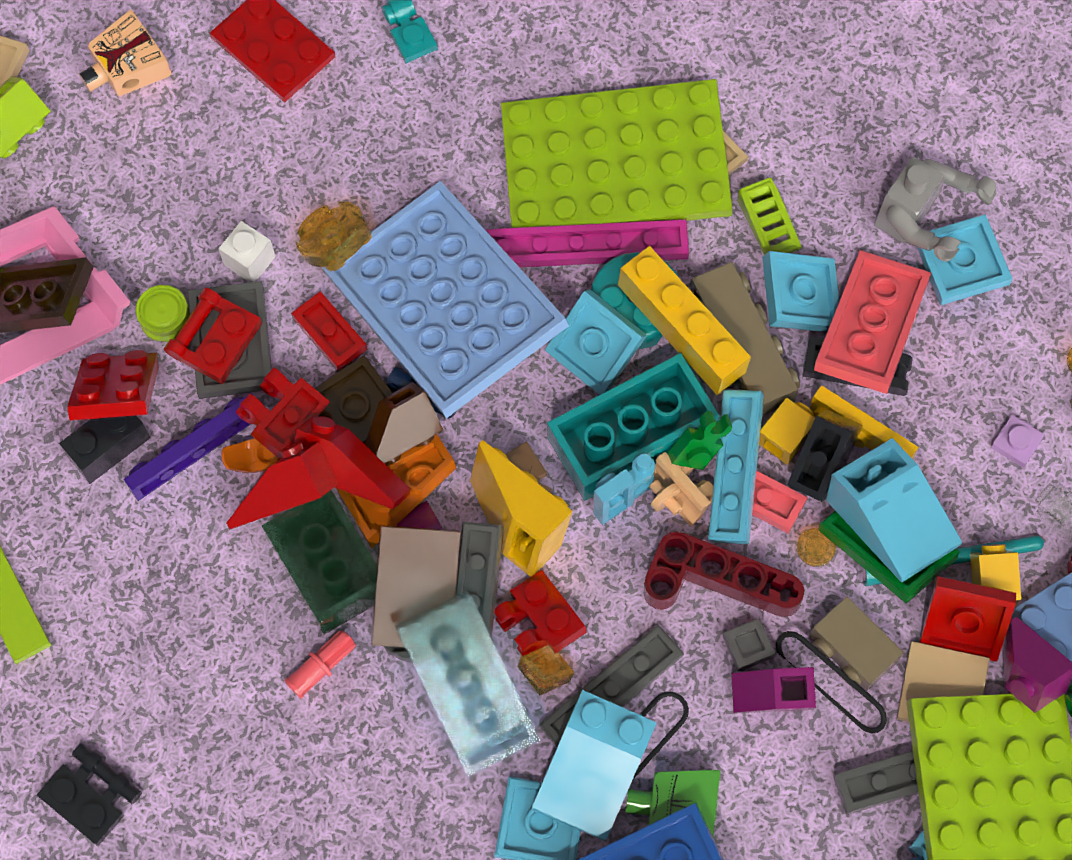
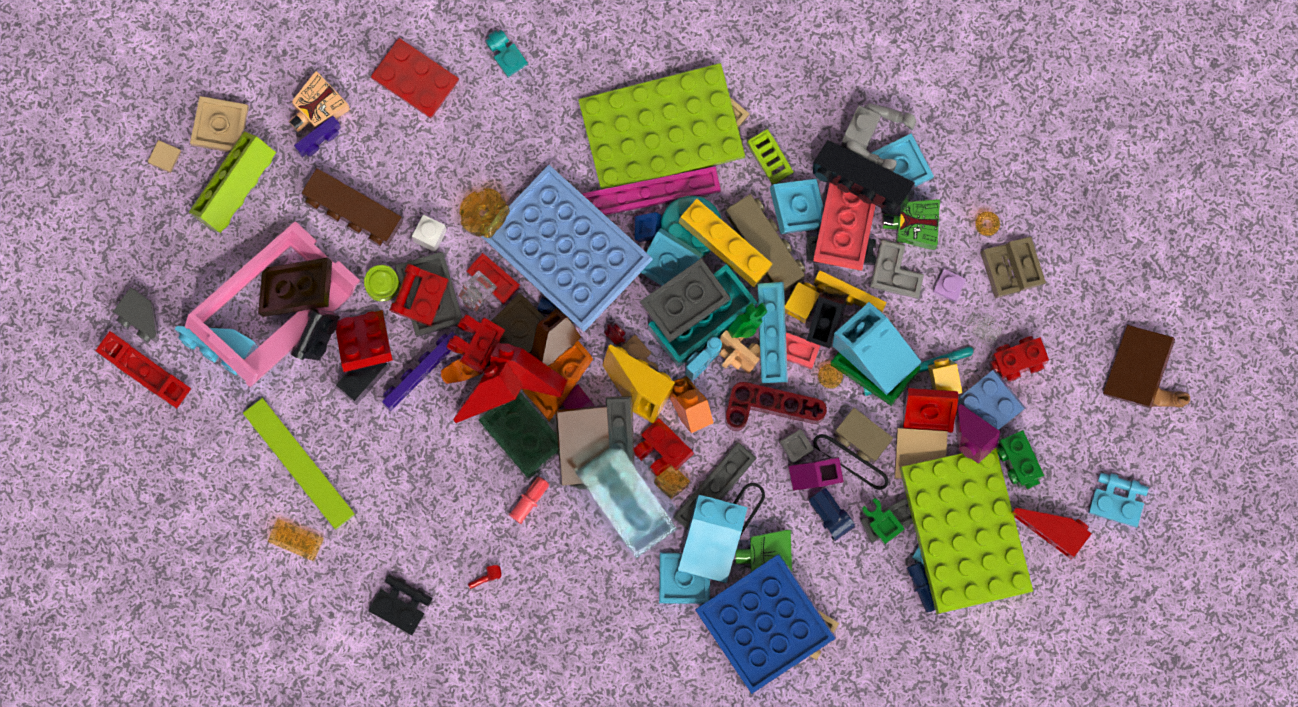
camera: 15 degrees left, 10 degrees up
none -> black plate [290,308,340,361]
none -> dark purple plate [294,116,341,158]
none -> reddish brown brick [301,168,403,246]
none -> clear brick [458,271,497,312]
none -> red hand [468,565,502,589]
none -> dark red plate [604,323,626,345]
none -> blue plate [635,212,661,242]
none -> dark grey plate [640,258,731,343]
none -> orange slope [669,376,713,433]
none -> dark blue piece [808,488,855,541]
none -> black brick [813,140,915,217]
none -> green plate [862,498,905,545]
none -> light grey tile [870,239,924,299]
none -> bright green torso [883,199,940,250]

